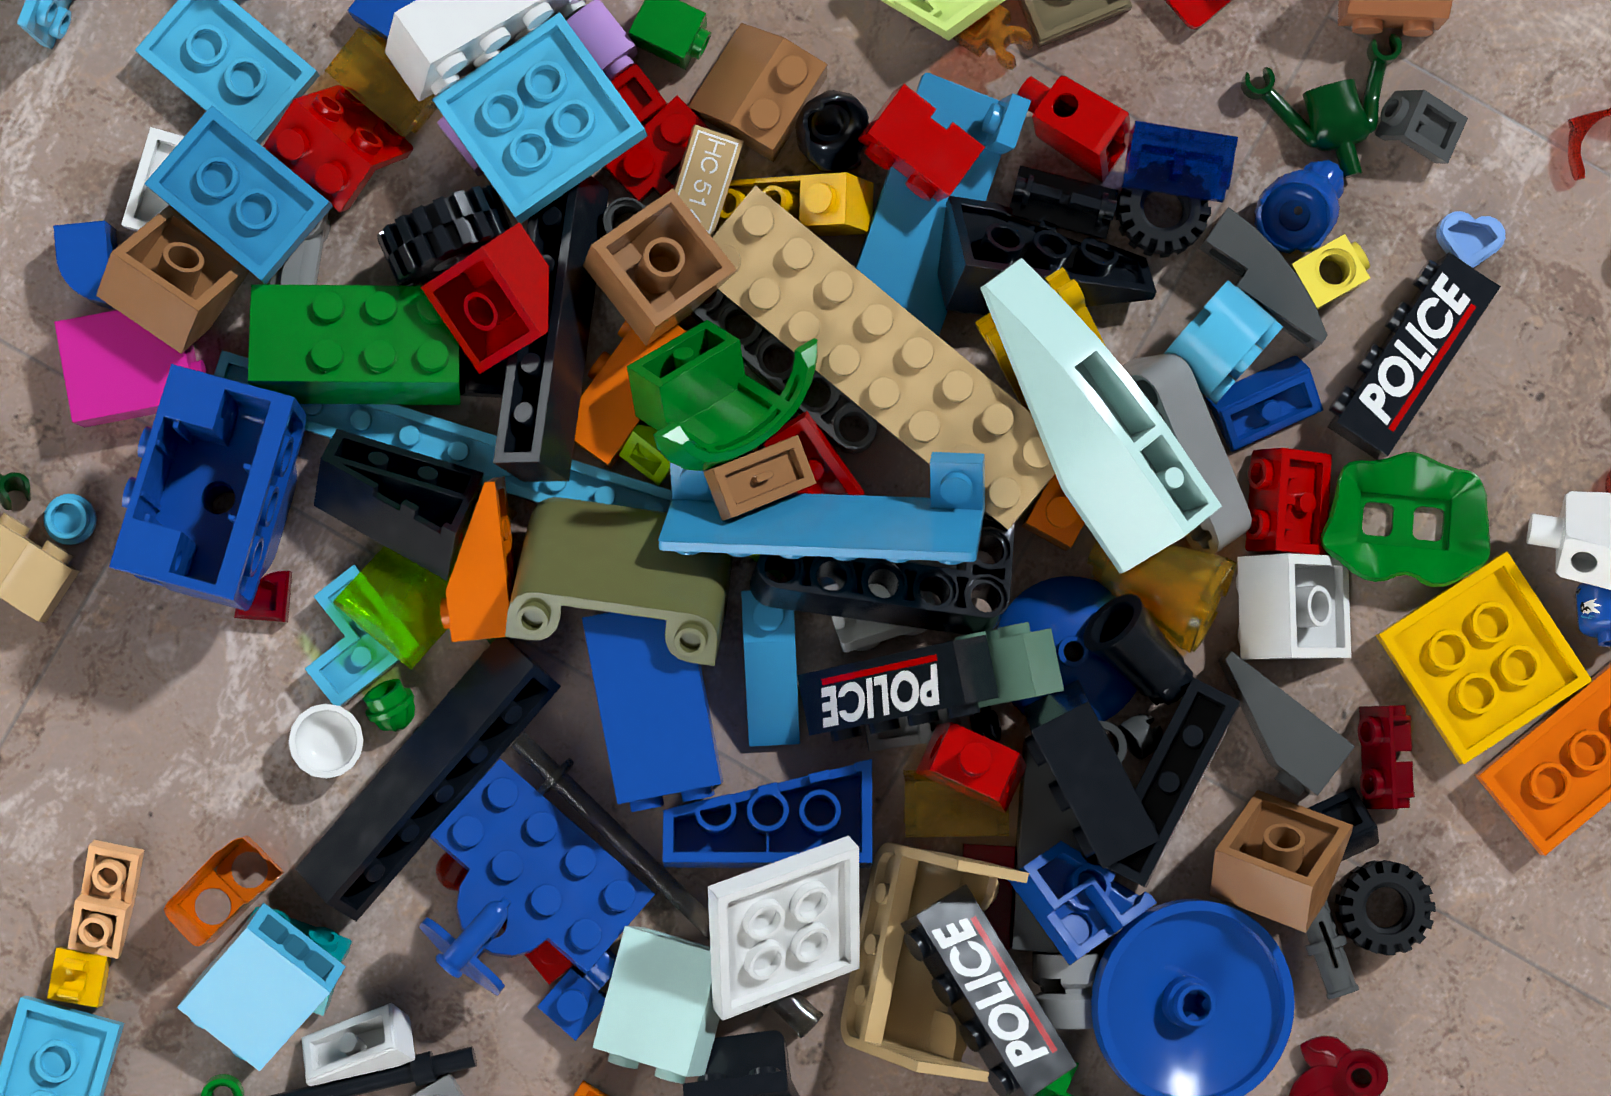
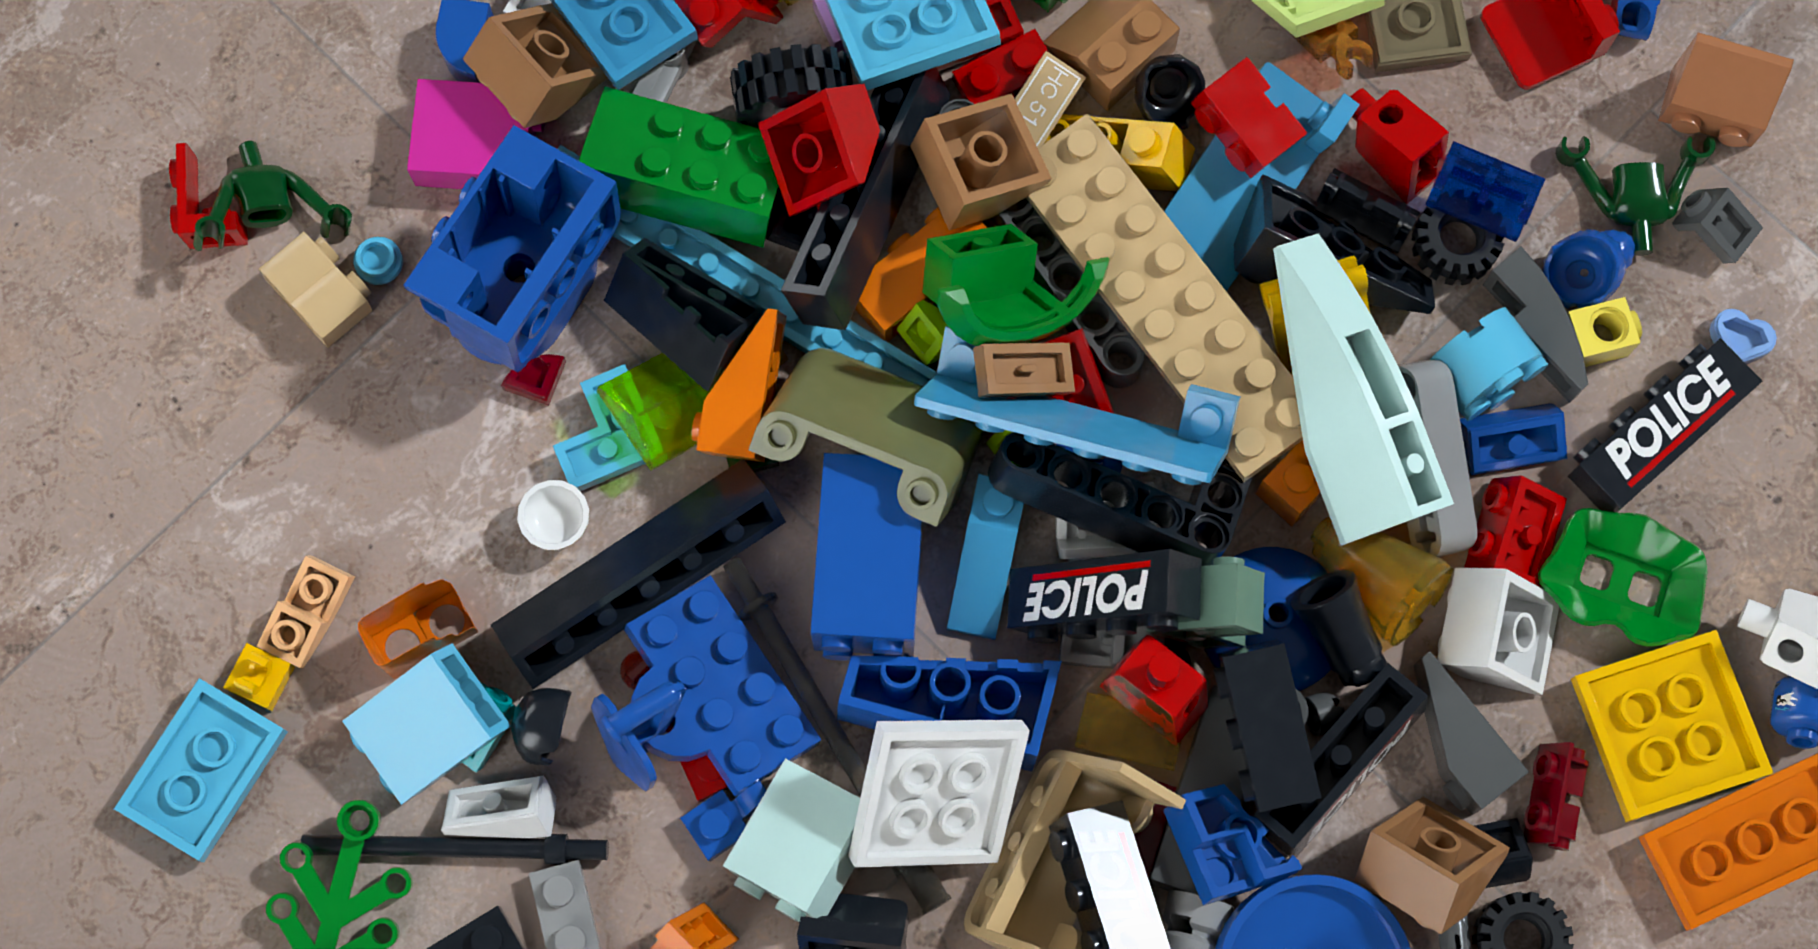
camera: 20 degrees right, 10 degrees down
green plate [363,679,415,732] -> none
none -> black hair [511,688,572,765]

